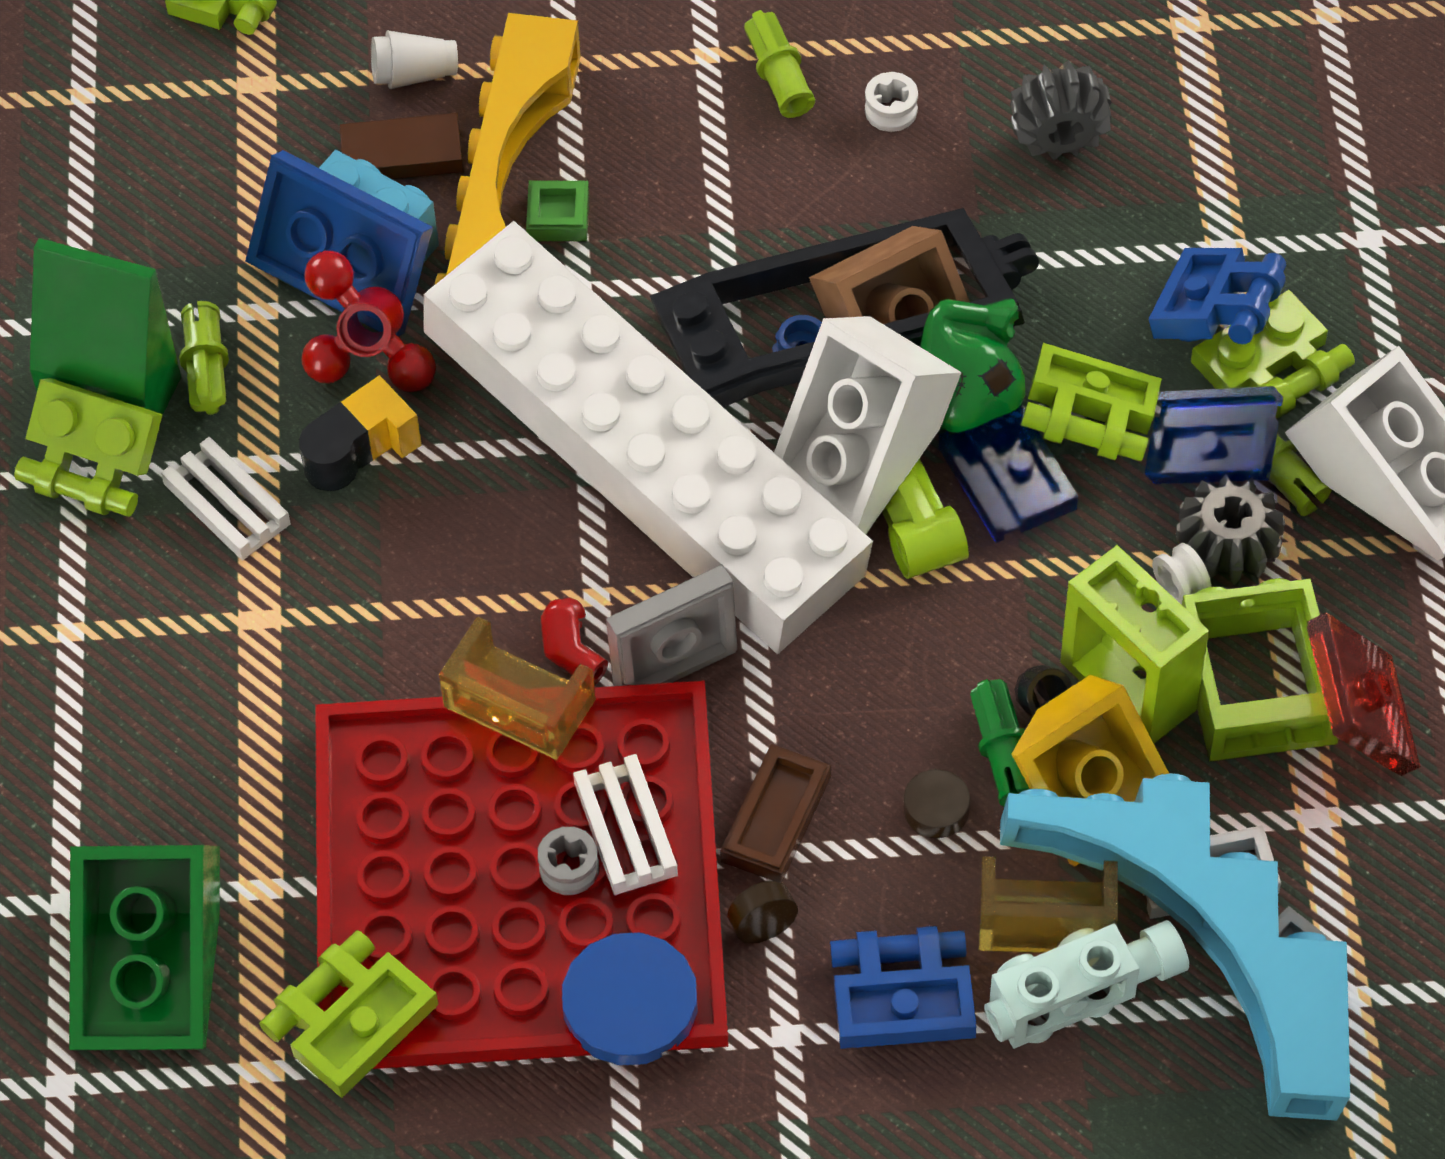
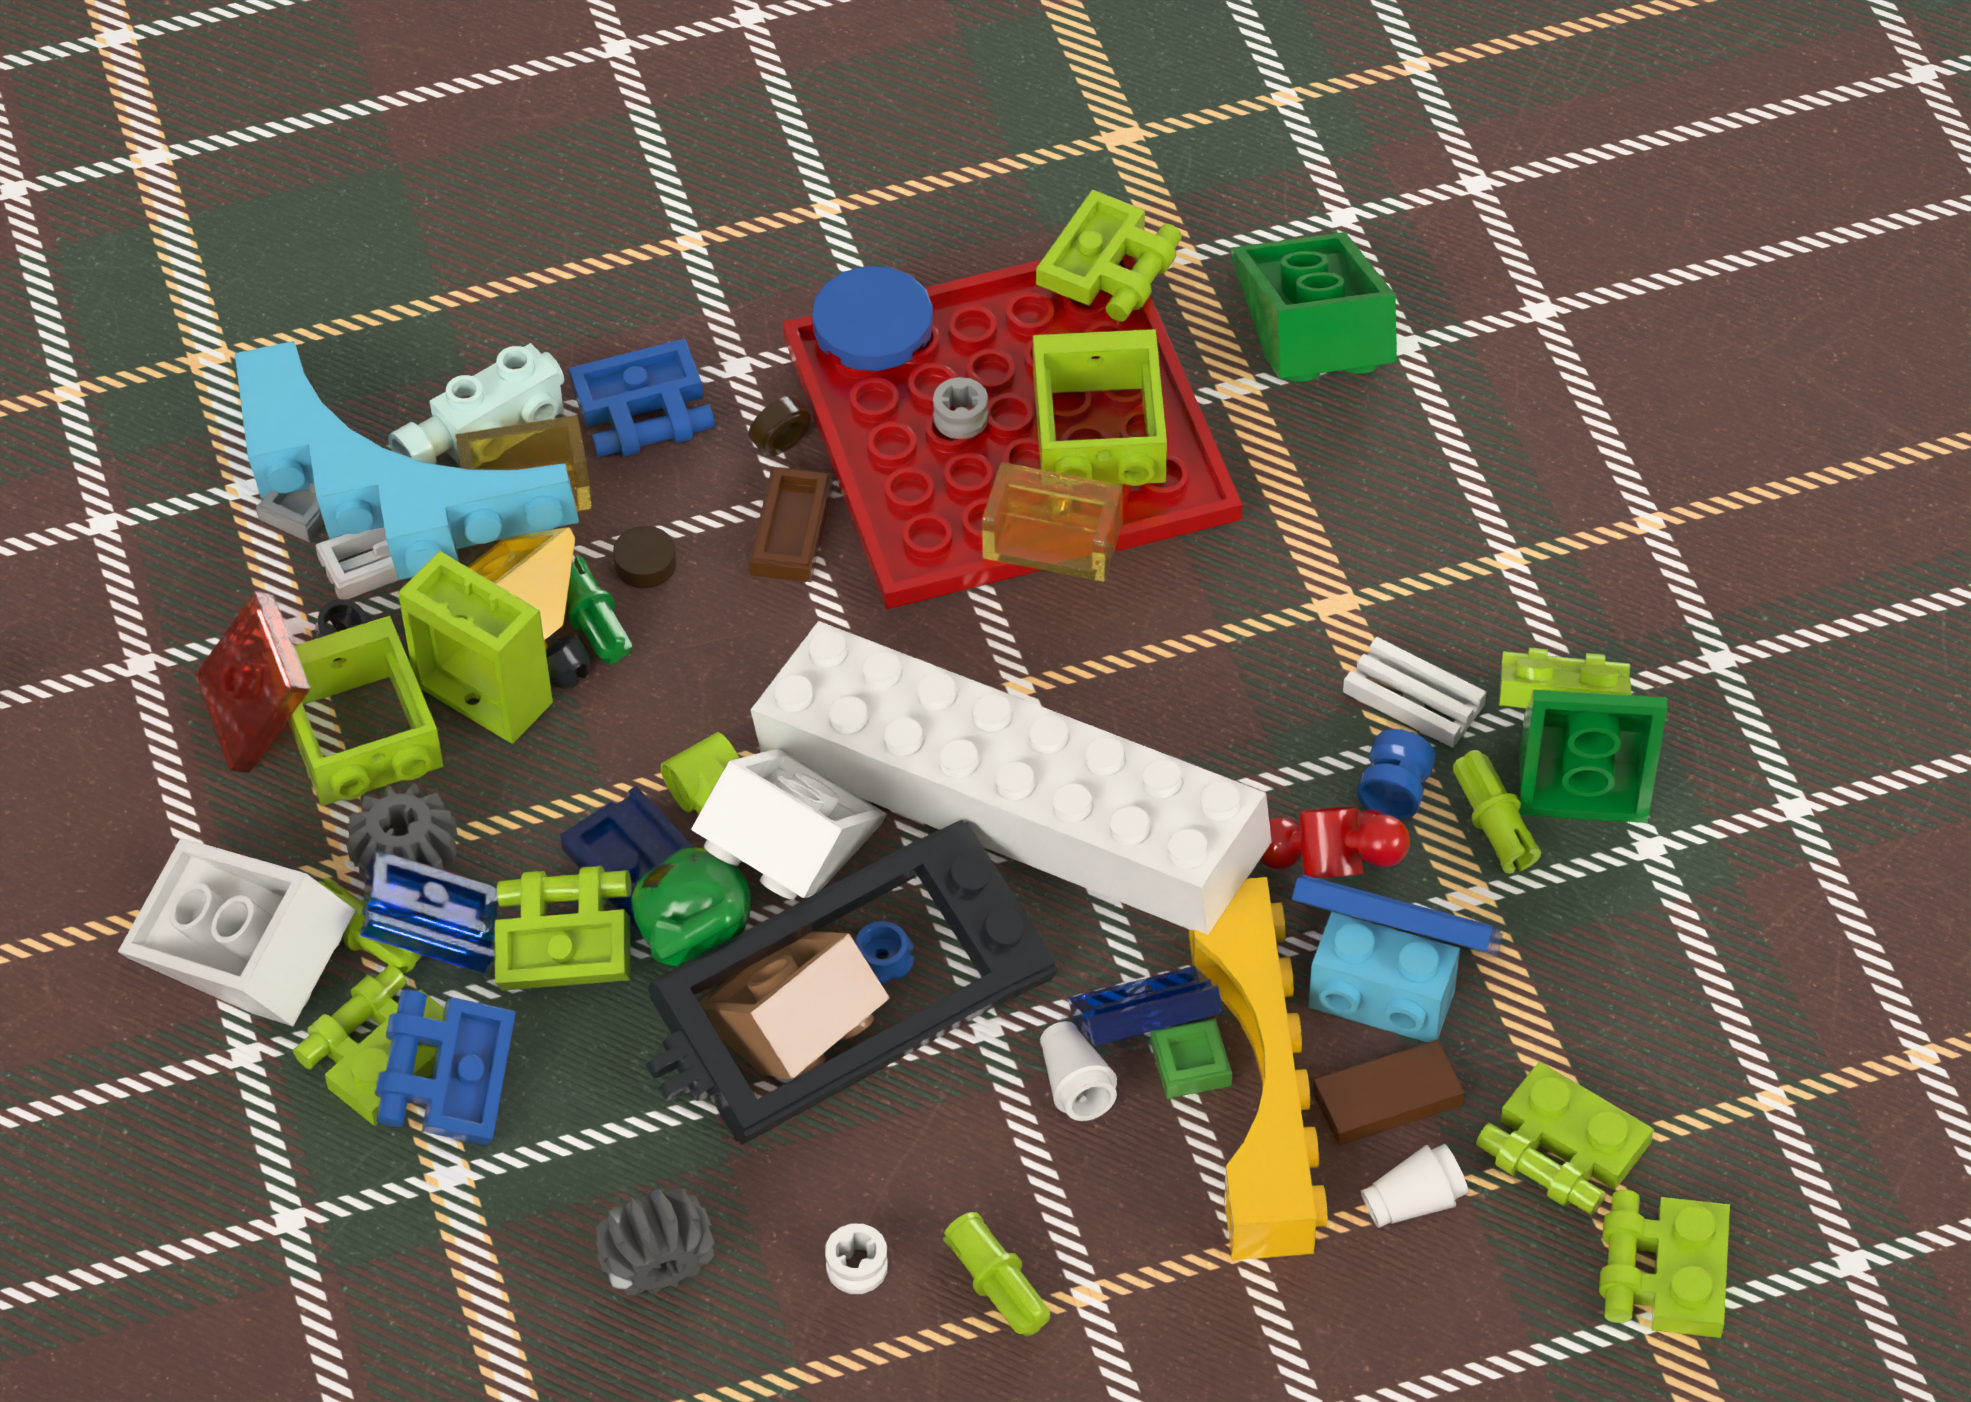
camera: 165 degrees right, 5 degrees down
leg [299,375,422,491] -> none
red arm [541,597,608,687] -> none
white tile [573,754,678,895] -> none
light grey plate [606,564,737,686] -> none
white bush [1152,543,1211,605] -> none
none -> black hinge [315,599,368,638]
none -> lime window [1033,329,1167,489]
none -> white cone [1040,1021,1117,1121]
none -> clear blue plate [1068,966,1223,1046]
none -> blue wheel [1357,729,1436,820]
none -> lime plate [1476,1061,1654,1215]

